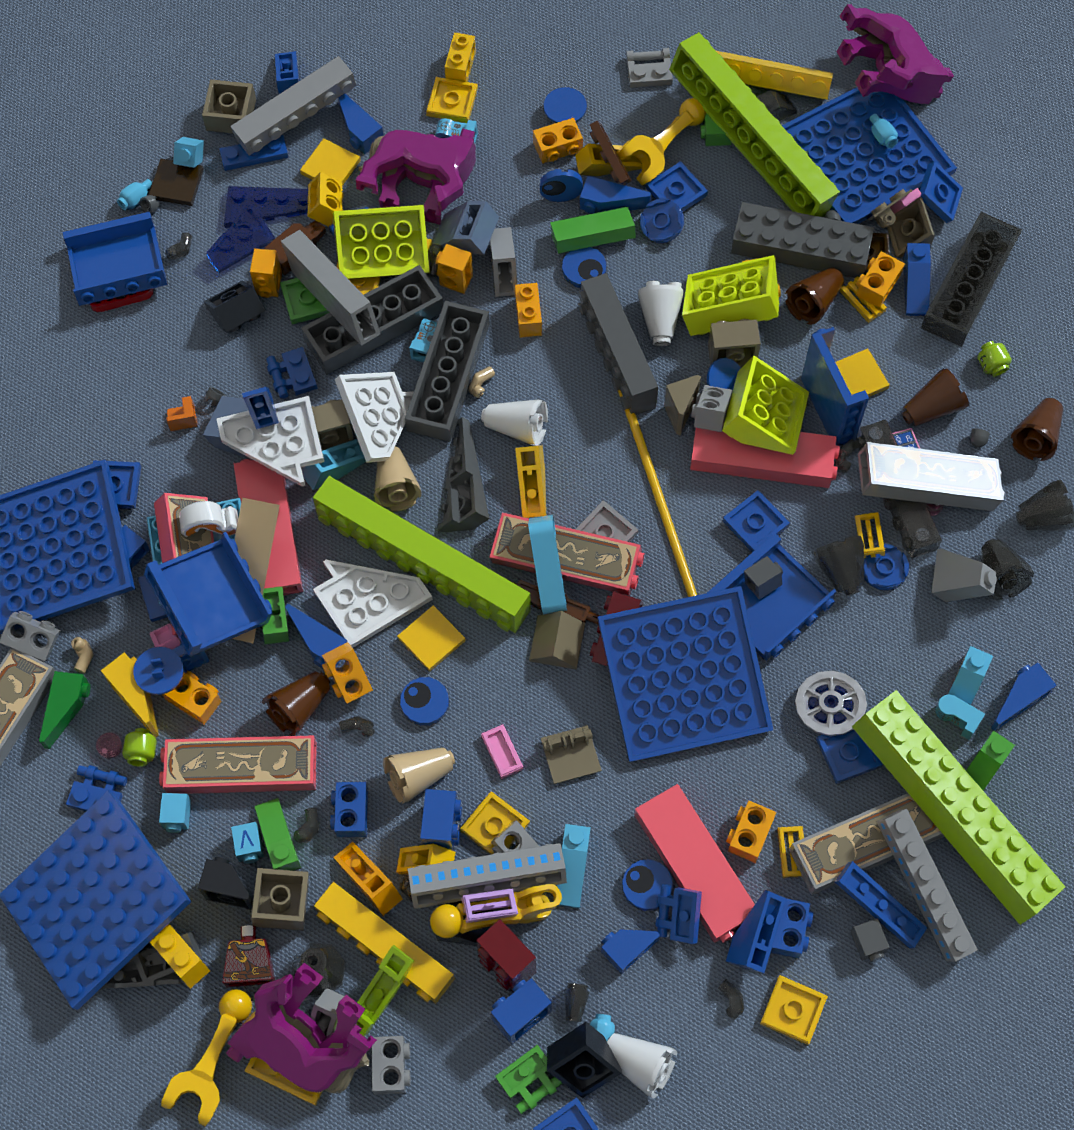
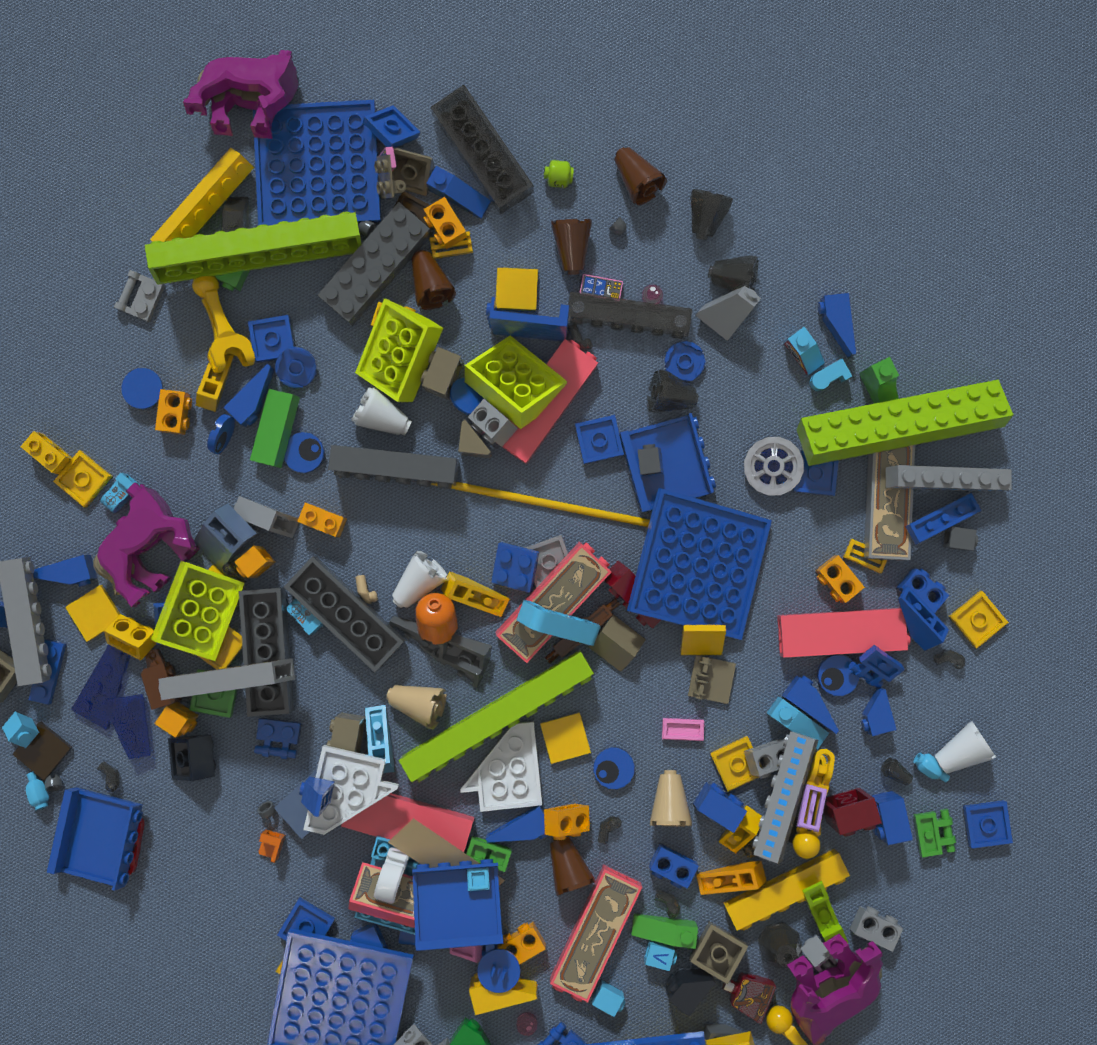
camera: 60 degrees left, 20 degrees up
tan arm [71,637,93,674] -> none
lime head [122,728,157,767] -> none
white wing [335,372,414,463] -> none
black slope [547,1022,622,1098] -> none
reddish brown plate [589,121,631,185] -> none
yellow tile [855,512,885,559] -> none
brick [858,442,1005,511] -> none
medium azure plant [870,114,898,149] -> none
none -> orange cylinder [415,593,458,645]
none -> medium azure tile [467,867,490,891]
none -> blue plate [491,542,539,593]
none -> yellow tile [680,625,726,655]
none -> blue slope [782,675,839,734]

